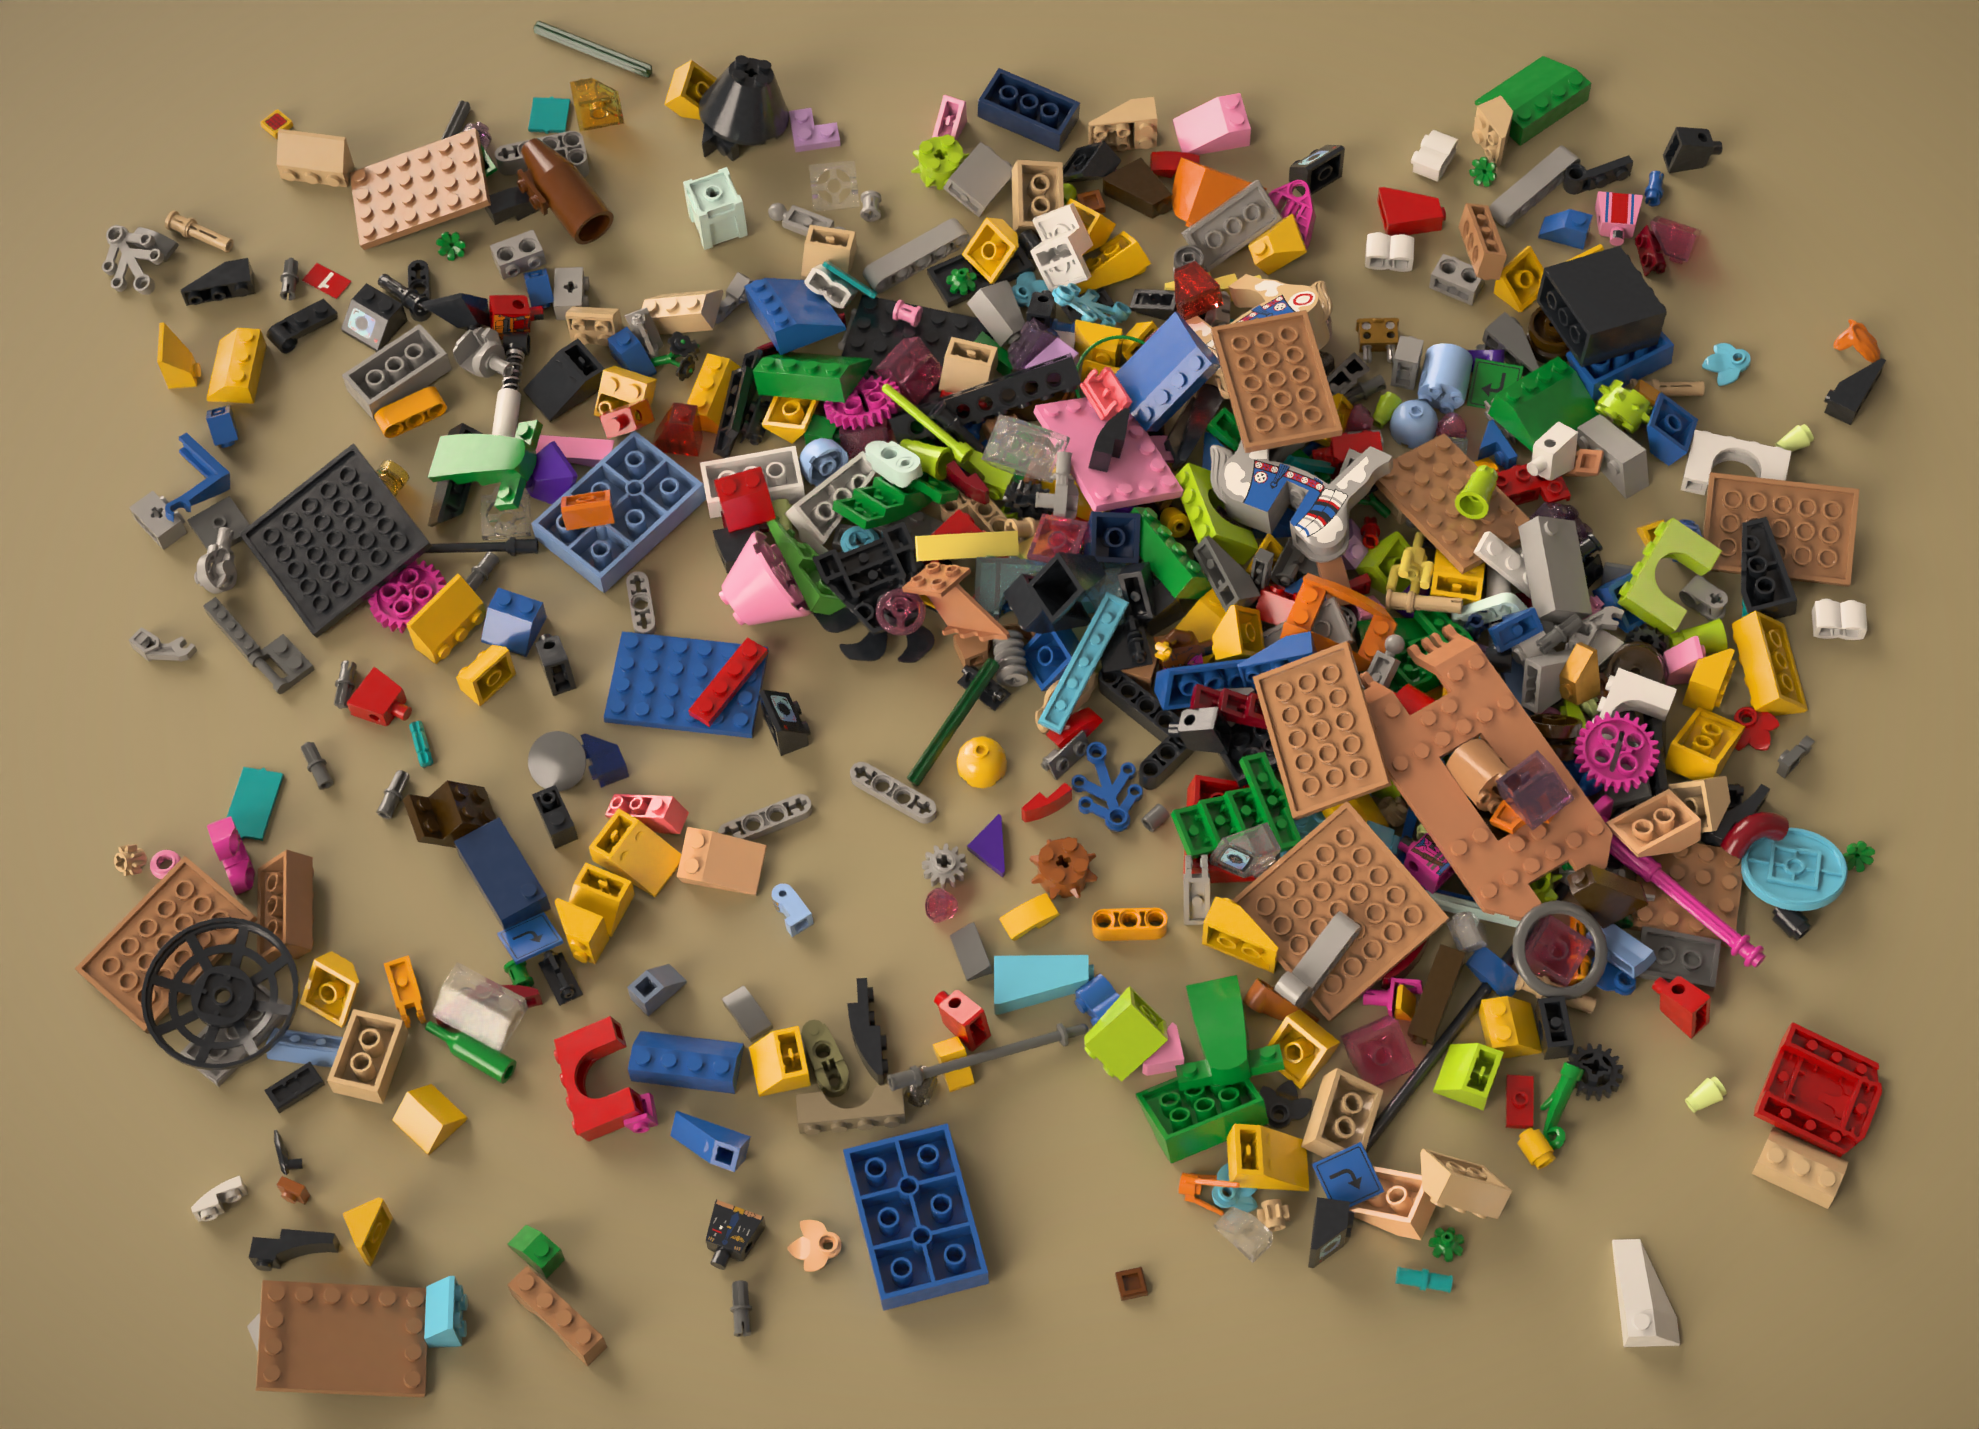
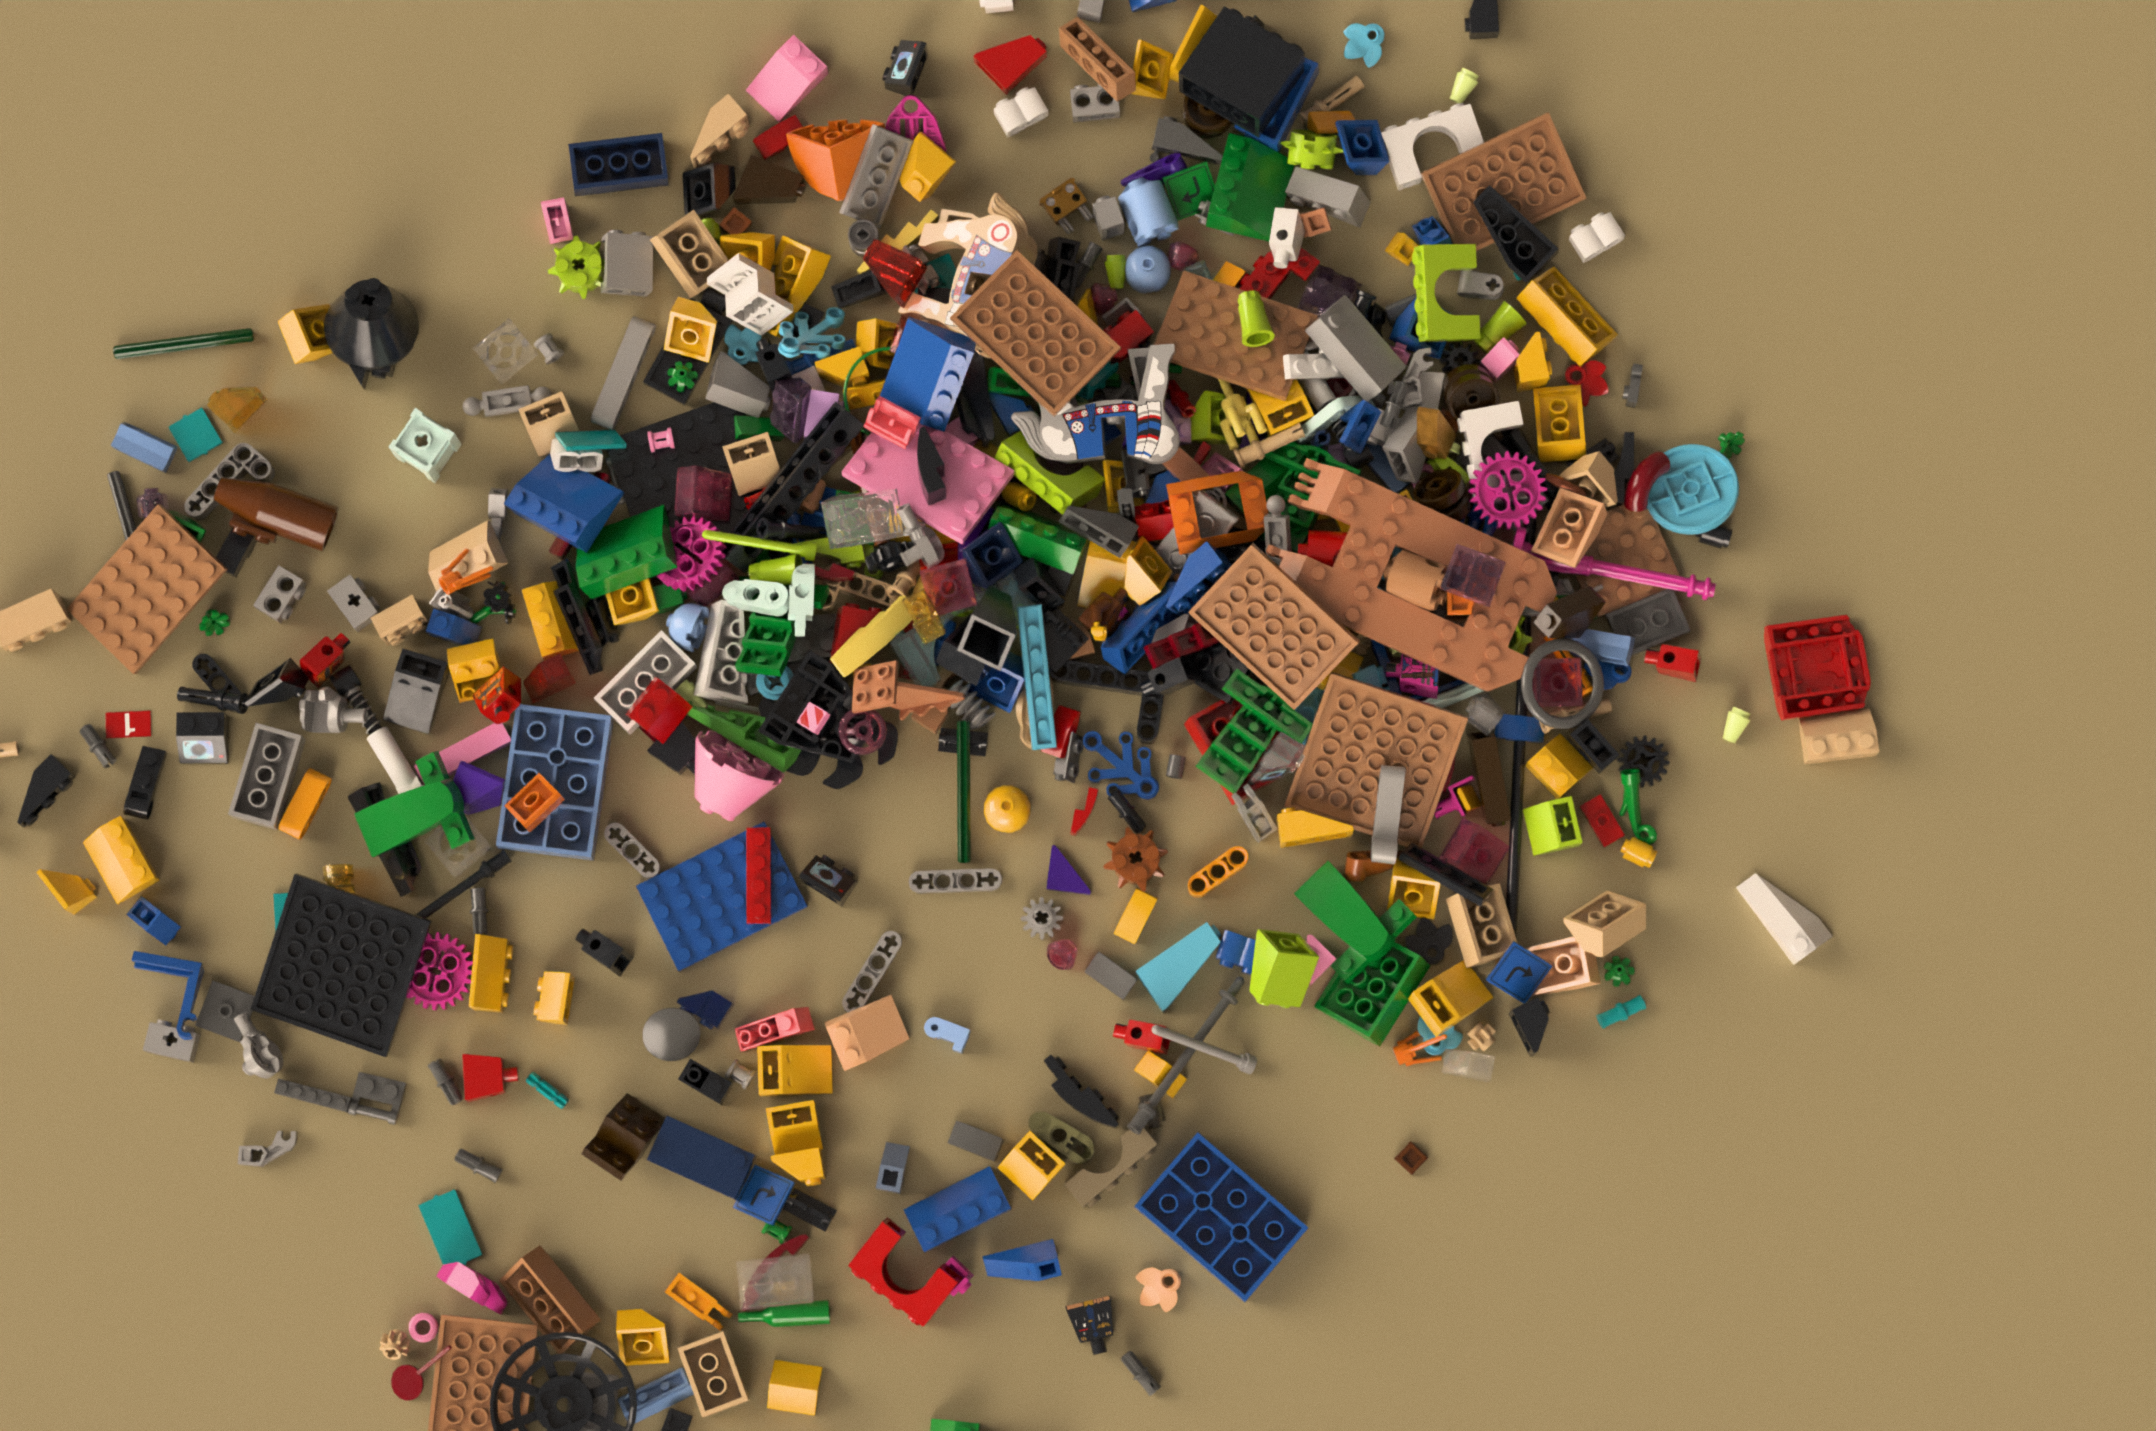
camera: 35 degrees left, 20 degrees up
dark grey axle [376,770,410,819] -> none
blue slope [481,587,547,657] -> none
blue slope [523,268,554,308] -> none
lavender plate [789,108,841,152] -> none
blue slope [1478,420,1517,470] -> none
none -> medium blue piece [111,422,178,473]
none -> dark red piece [391,1345,452,1401]
none -> orange plant [439,548,493,595]
none -> light grey bush [725,1059,756,1089]
none -> light aqua piece [788,564,815,637]
none -> bright pink tile [797,702,830,735]
none -> clear yellow slope [902,588,946,645]
none -> black axle [1107,789,1146,834]
none -> light grey piece [1152,1025,1257,1074]
none -> black tile [1398,843,1494,907]
none -> copper piece [1545,473,1587,497]

